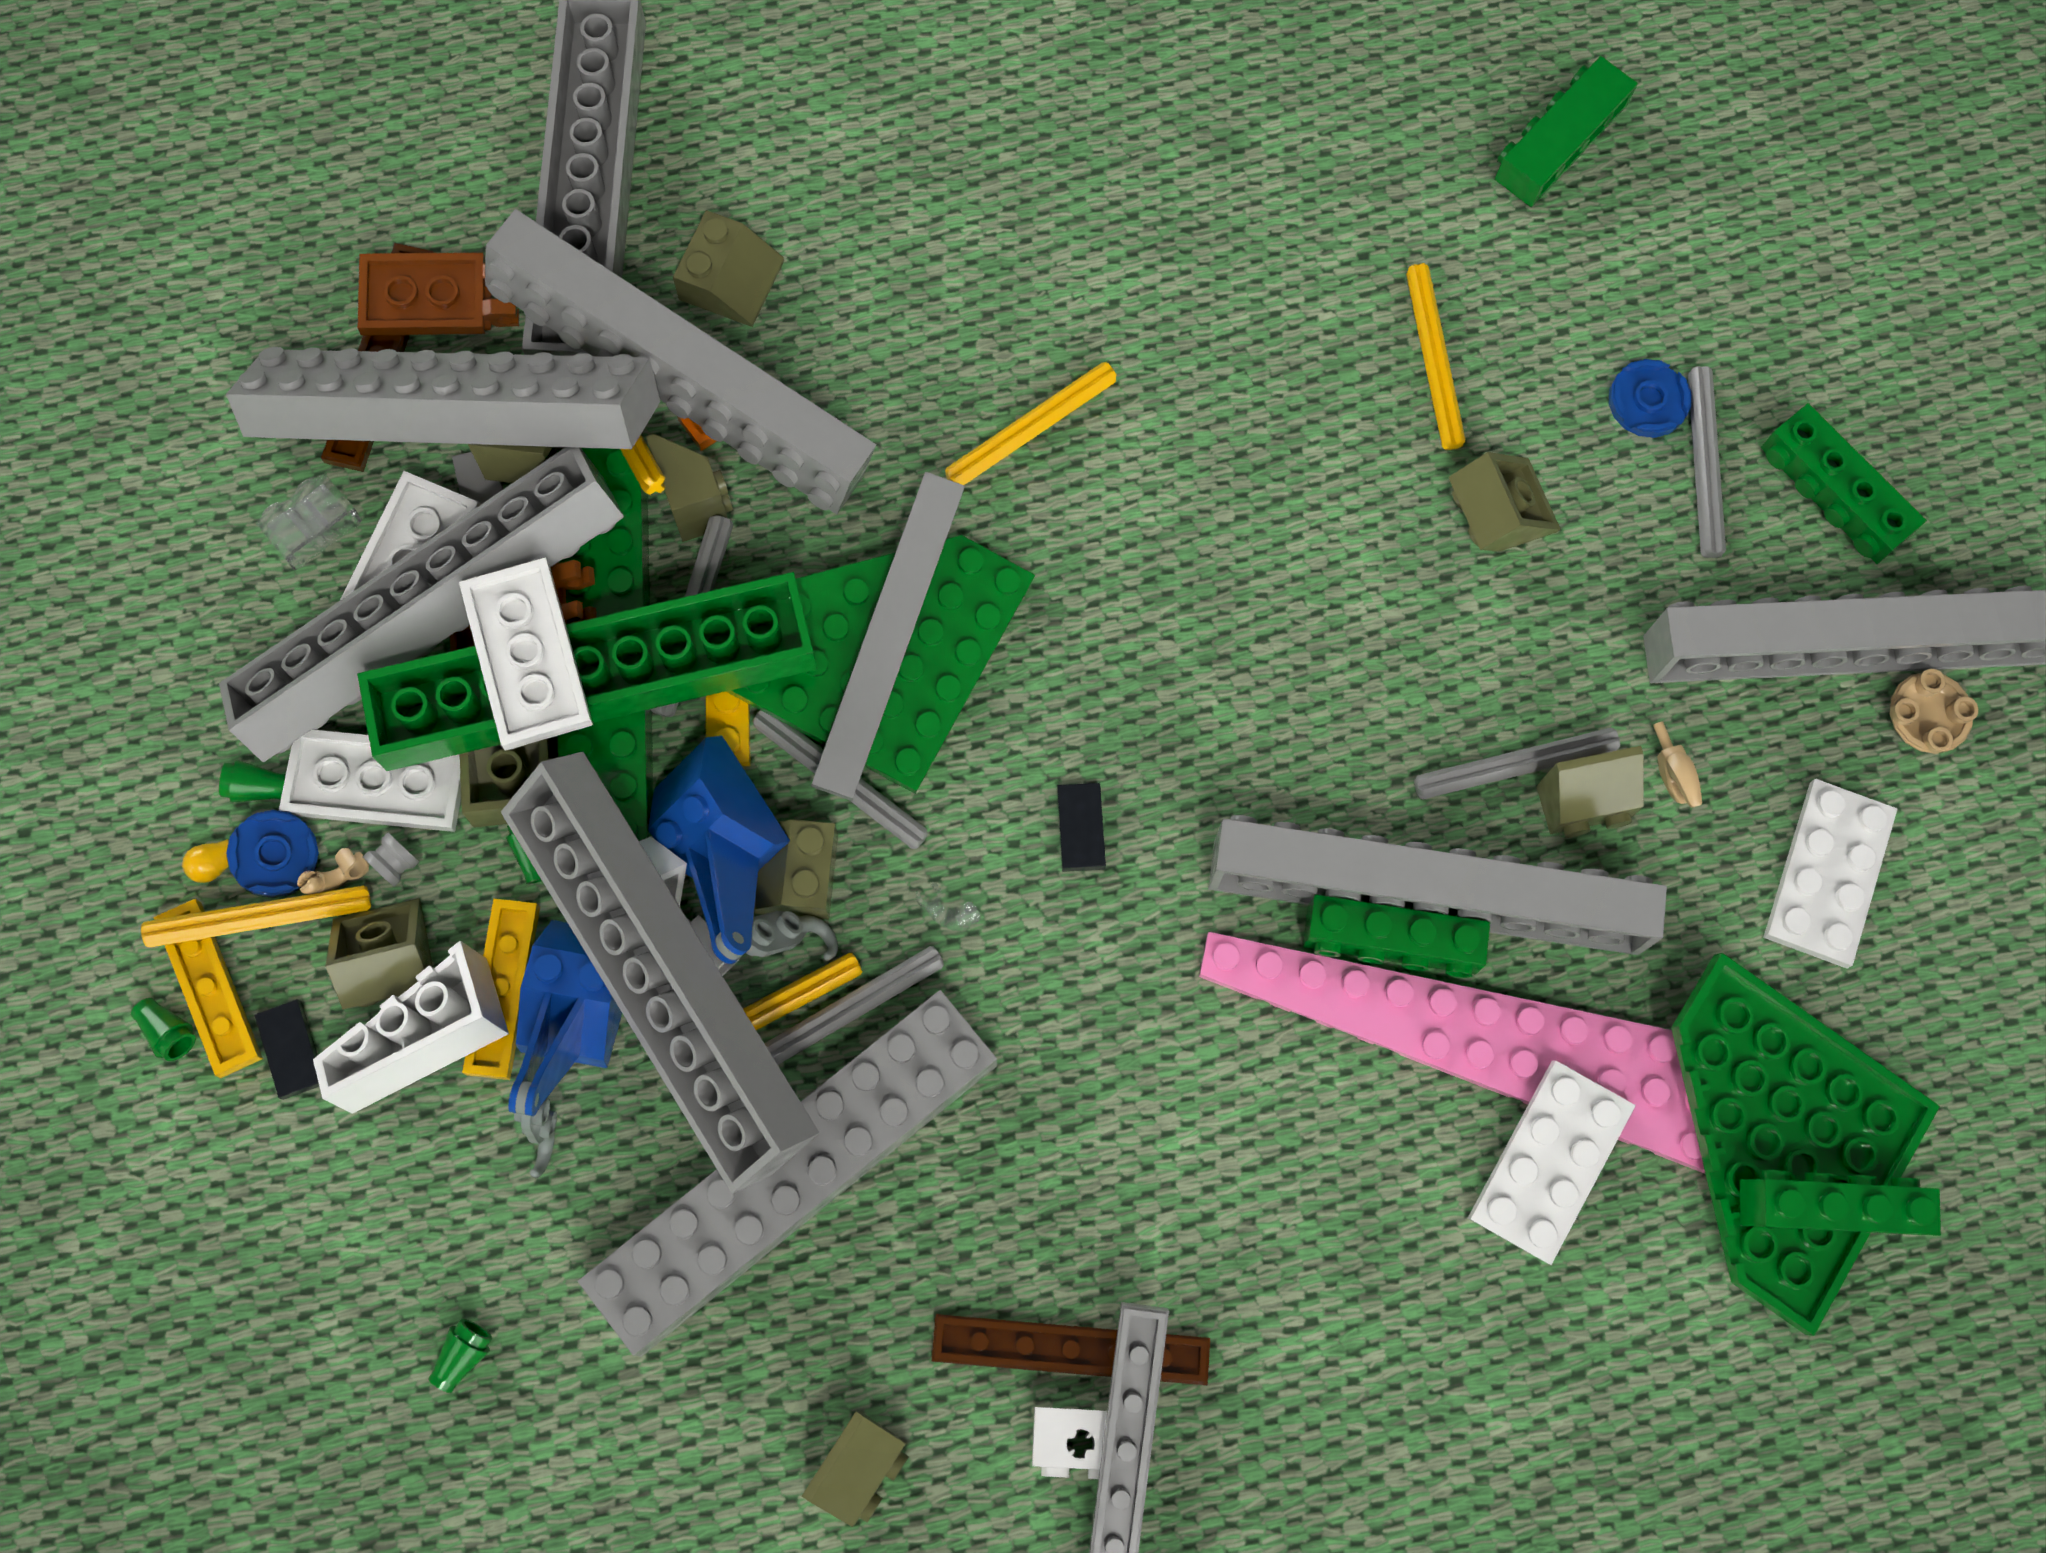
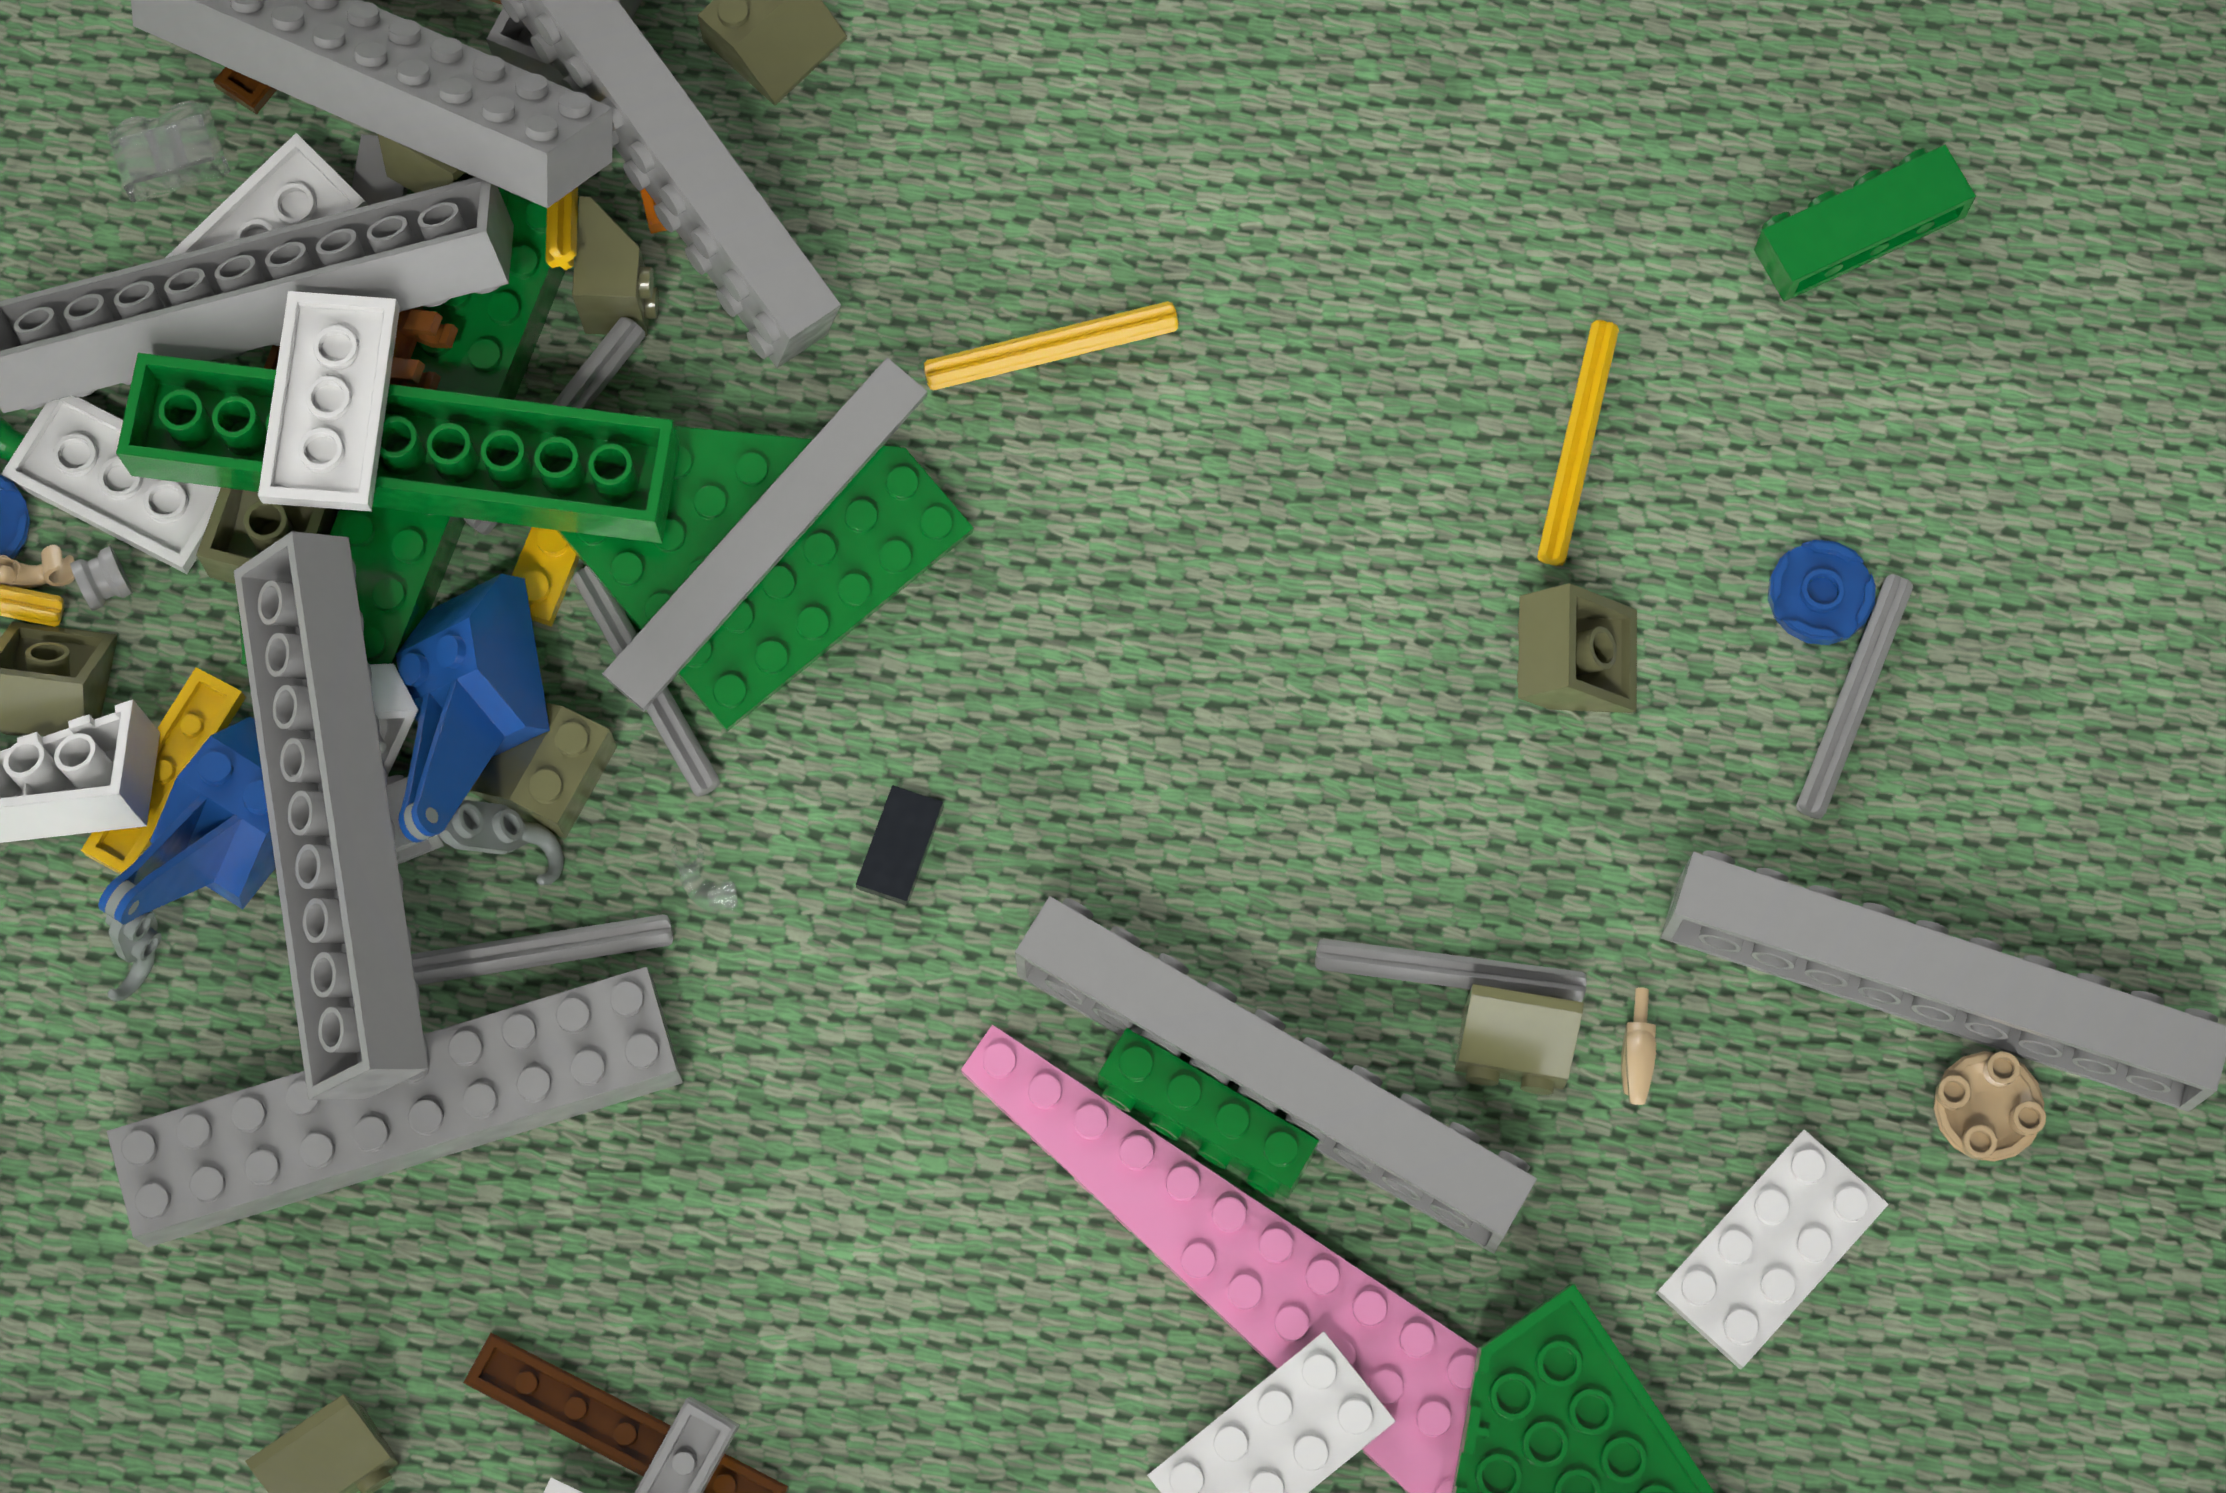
camera: 25 degrees right, 0 degrees up
yellow axle [743,953,862,1030] -> none
green brick [1761,403,1927,565] -> none

